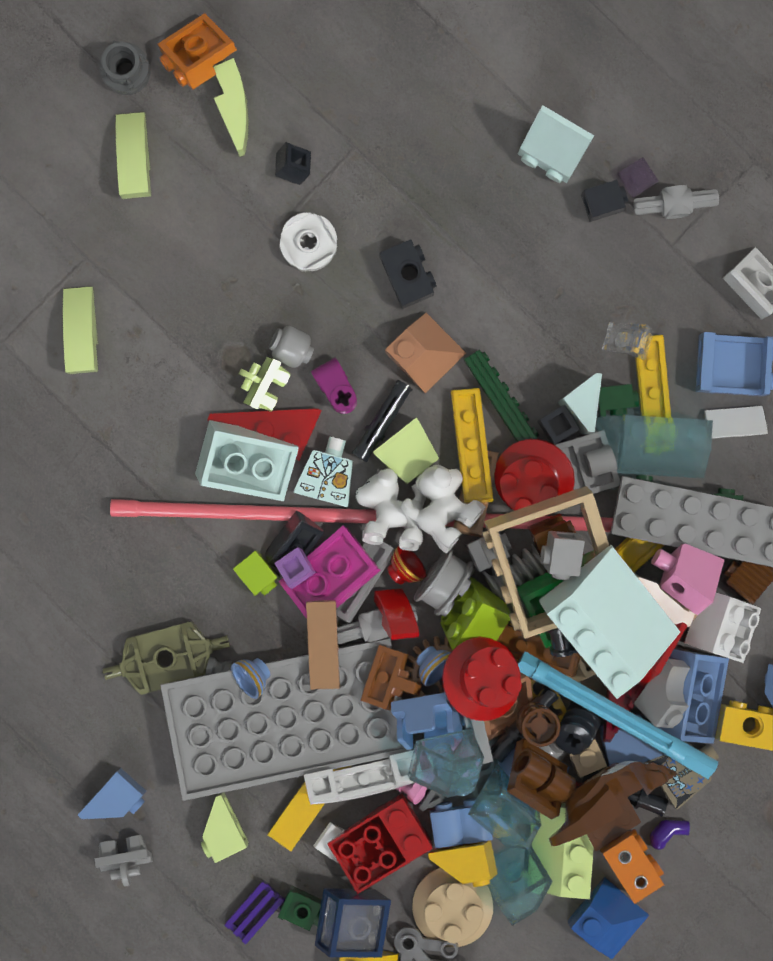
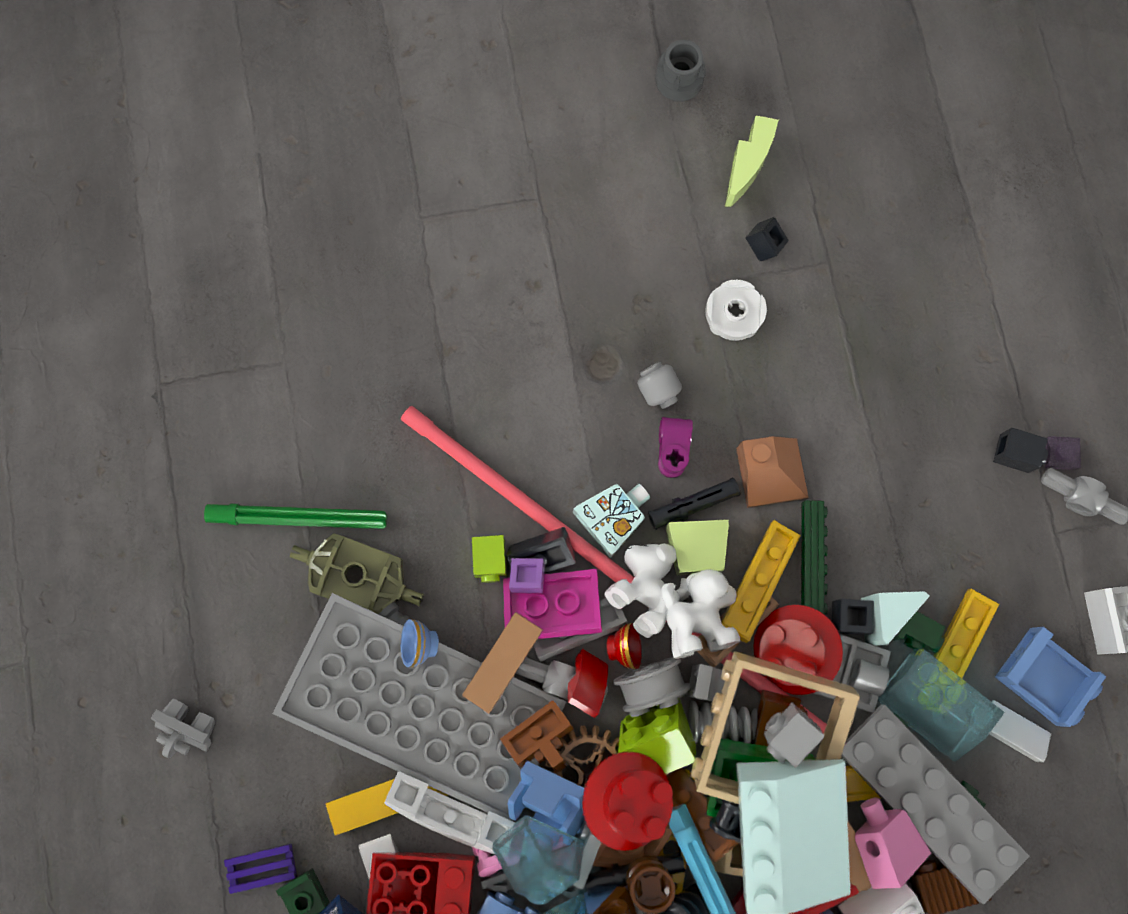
camera: 35 degrees right, 10 degrees down
yellowish green slope [63,287,98,374] -> none
medium blue slope [78,768,146,819] -> none
yellowish green slope [116,112,151,199] -> none
orange plate [158,13,237,90] -> none
light aqua slope [195,420,299,501] -> none
yellowish green slope [201,792,249,863] -> none
red wing [207,409,322,461] -> none
yellowish green hips [238,357,290,411] -> none
black brick [379,239,437,309] -> none
medium blue piece [416,646,451,686] -> none
light aqua slope [518,105,594,183] -> none
clear slope [602,322,653,360] -> none
none -> green axle [204,503,387,529]

